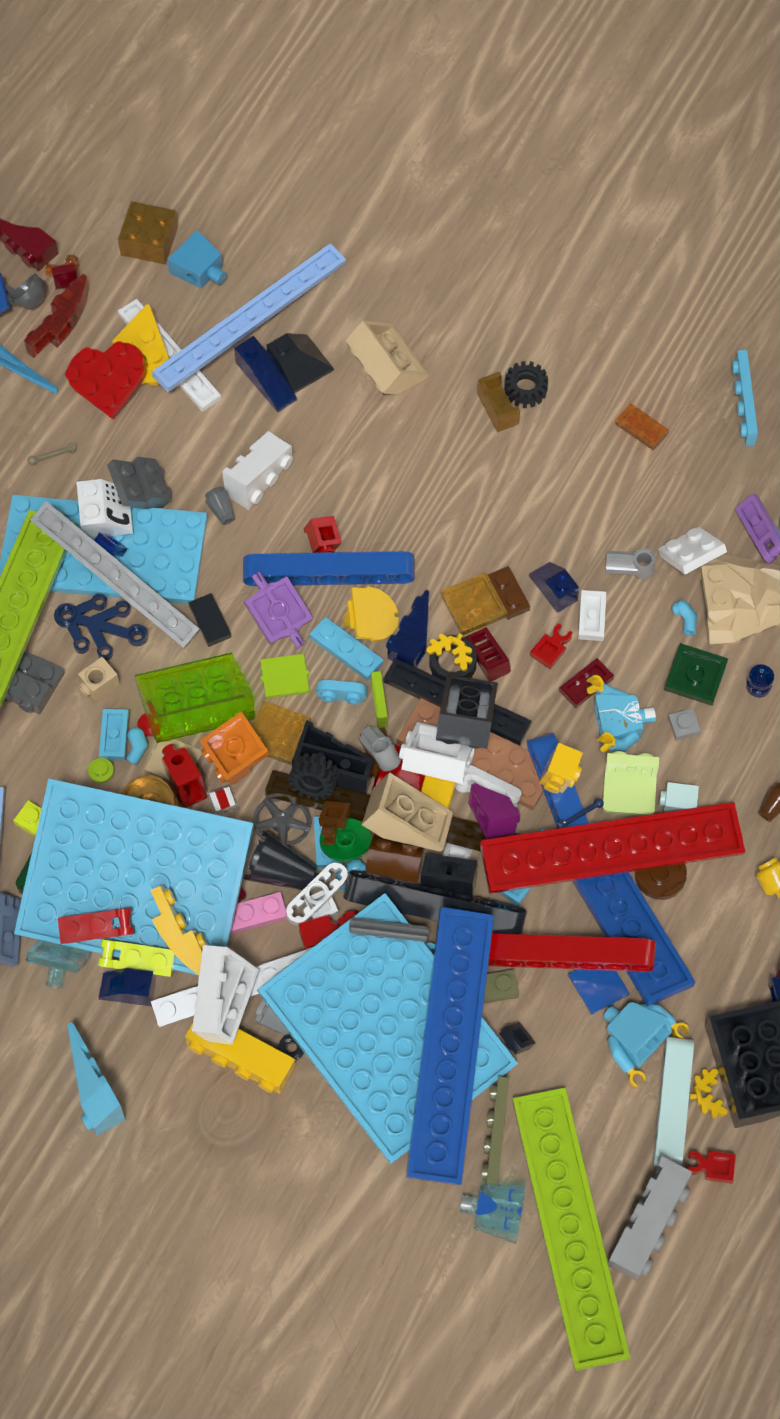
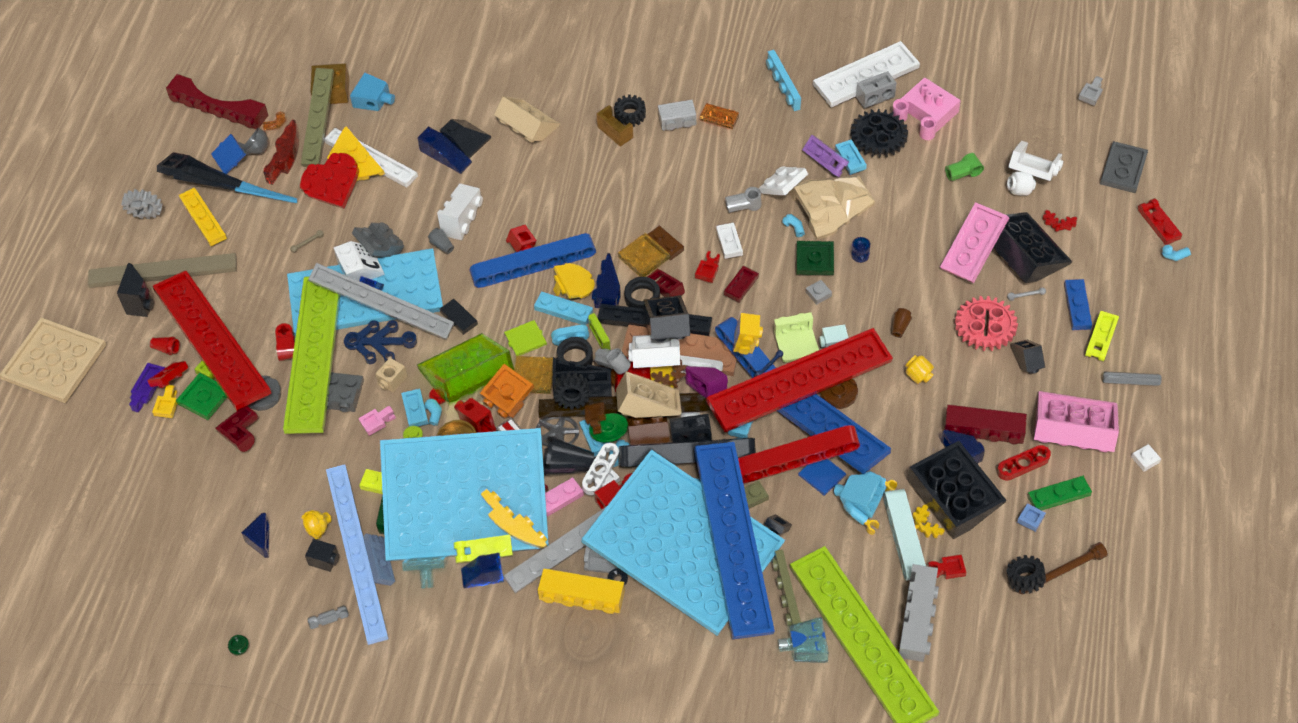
camera: 15 degrees left, 10 degrees down
dark red plate [51,263,79,290] -> none
red plate [57,908,134,944] -> none
medium azure wedge [67,1022,126,1136] -> none
light blue plate [152,243,346,392] -> none
white wedge [192,945,259,1045] -> none
medium lavender plate [244,571,313,649] -> none
dark grey axle [349,918,429,942] -> none
yellow animal [427,633,472,672] -> none
clear blue slope [529,562,580,613] -> none
medium azure torso [587,675,656,752] -> none
none -> olive plate [301,68,335,167]
none -> bright pink plate [358,406,396,436]
none -> black tyre [557,337,593,367]
none -> reddish brown animal [651,359,686,389]
none -> light grey brick [658,100,697,131]

